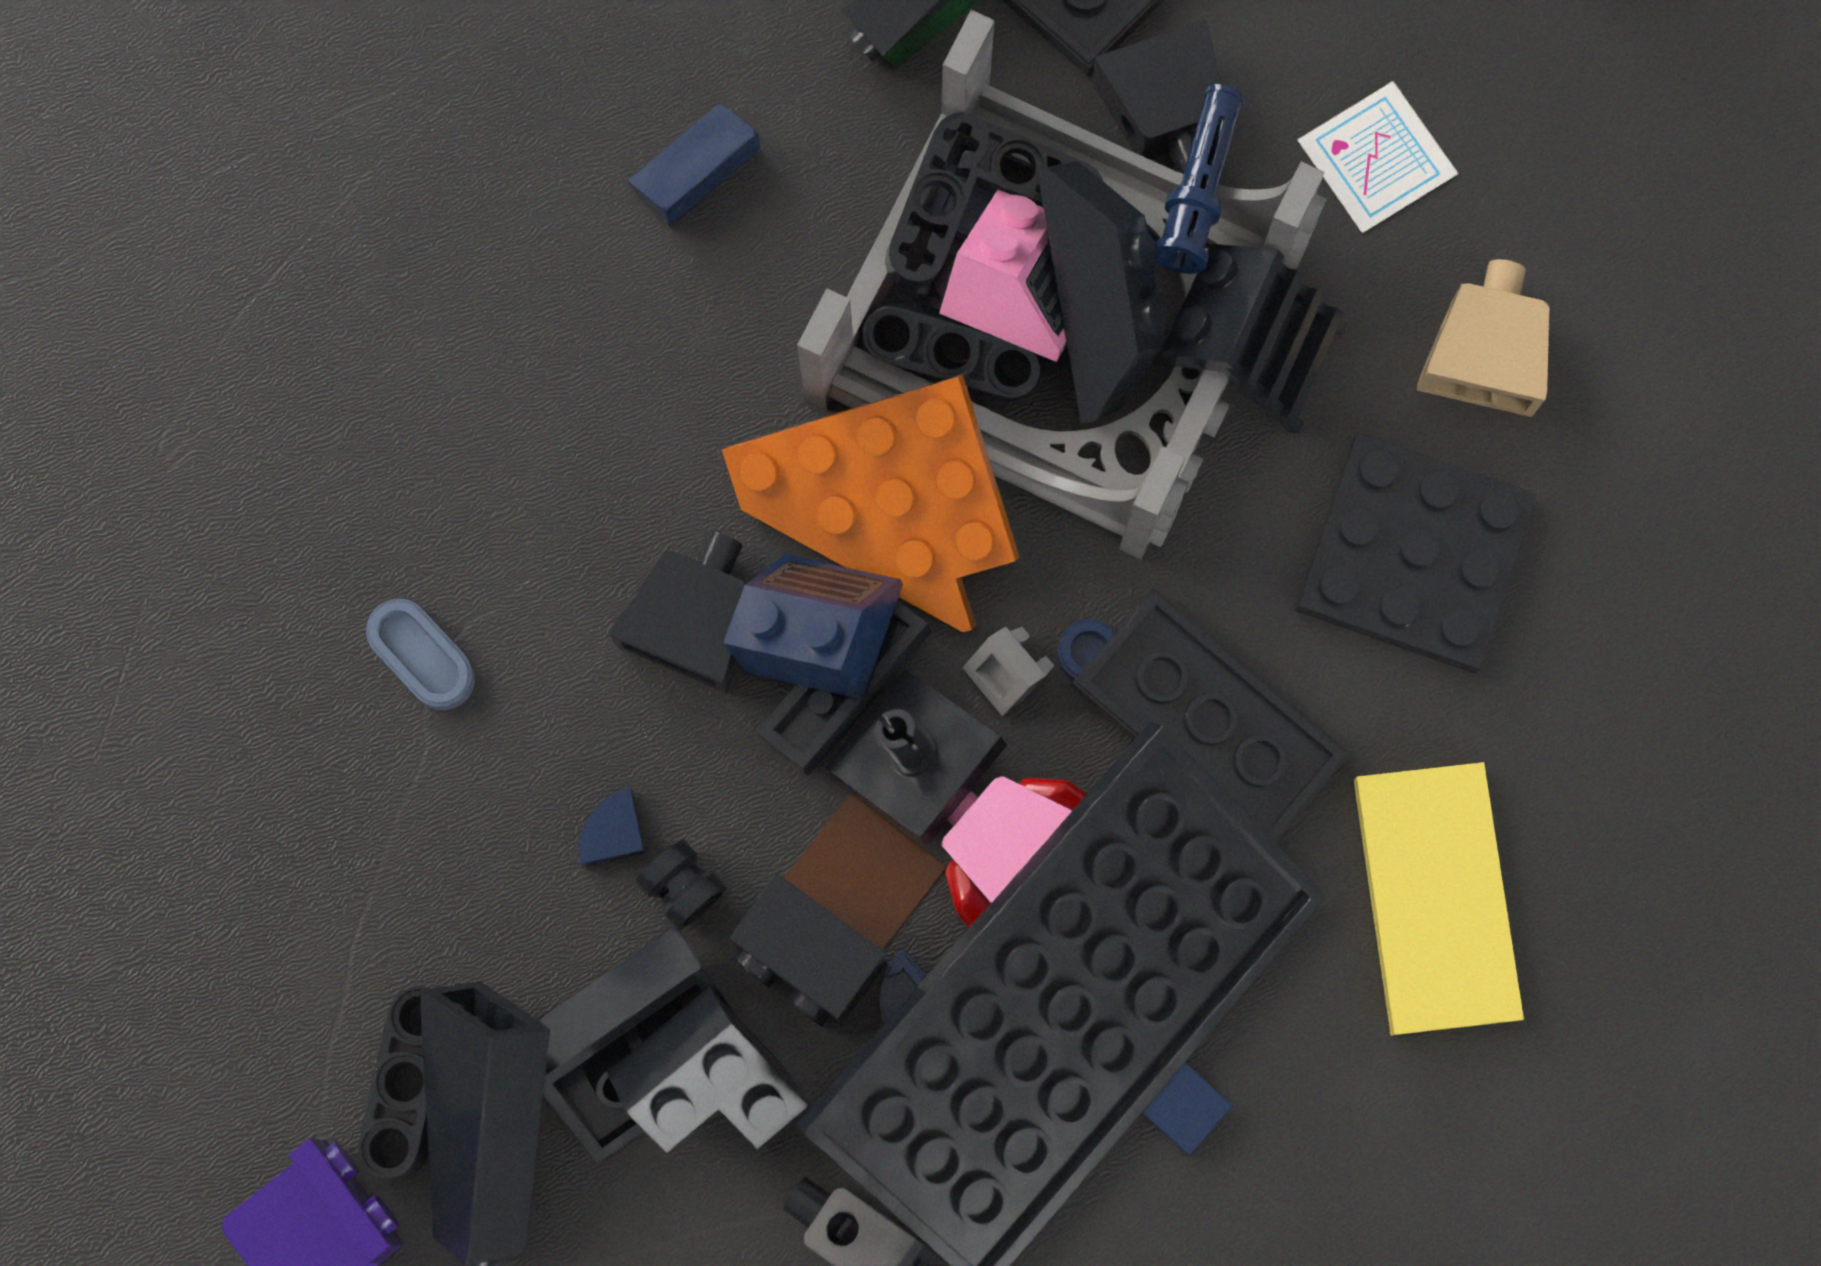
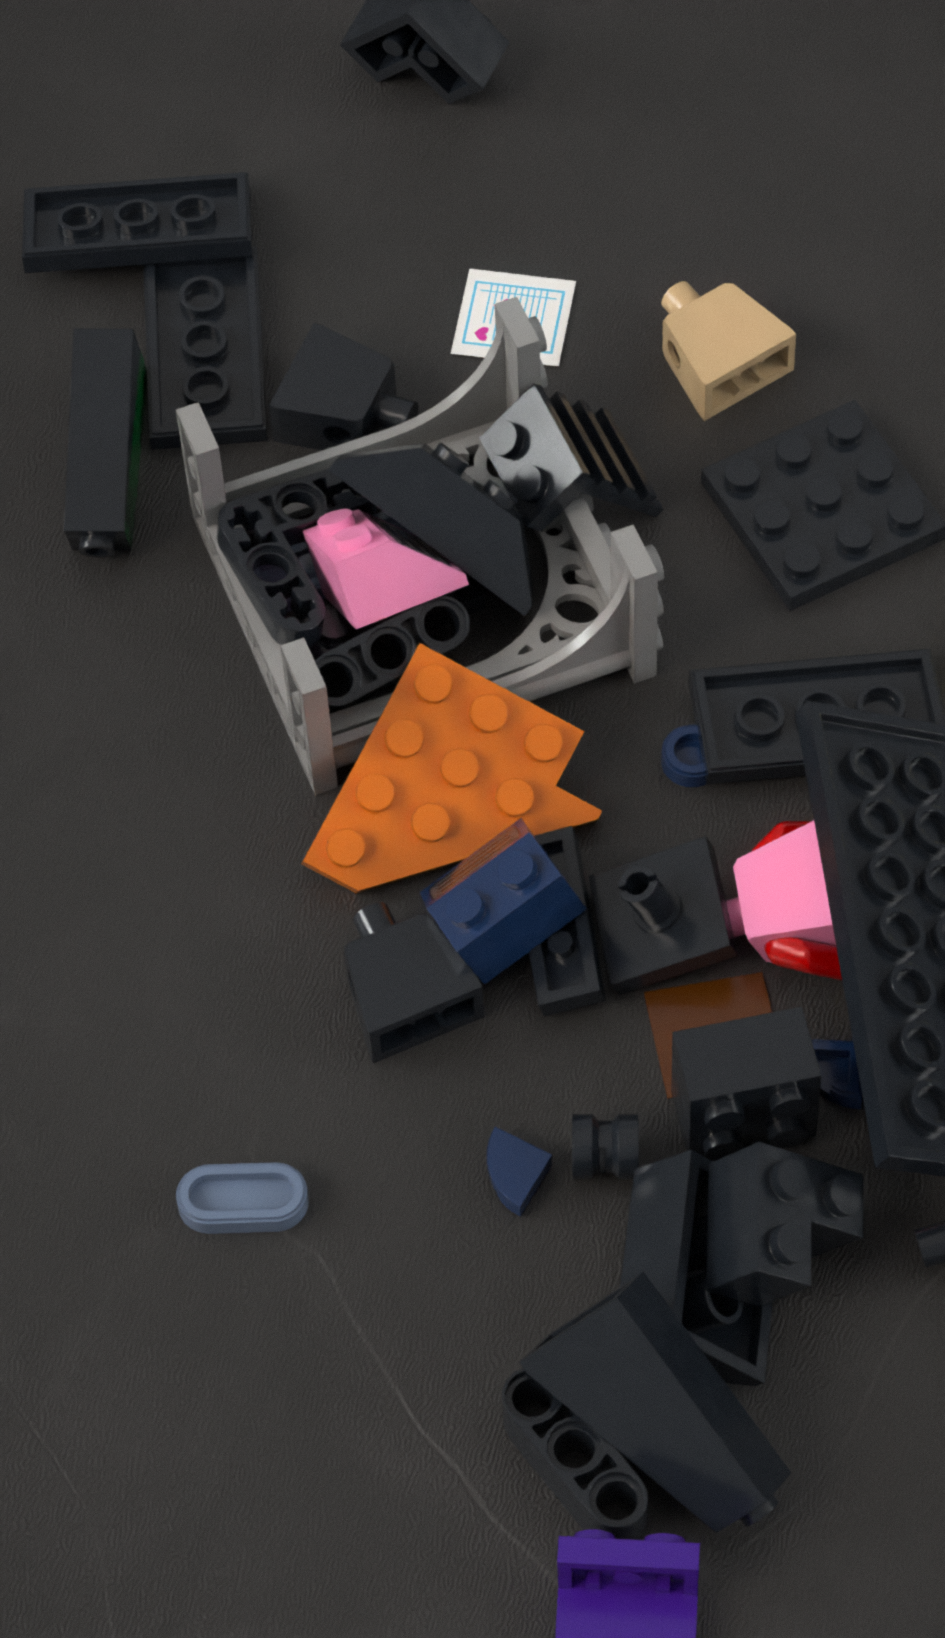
camera: 45 degrees left, 20 degrees down
dark blue slope [628,103,761,227] -> none
light grey tile [962,626,1054,716] -> none
dark blue pin [1155,84,1245,274] -> none

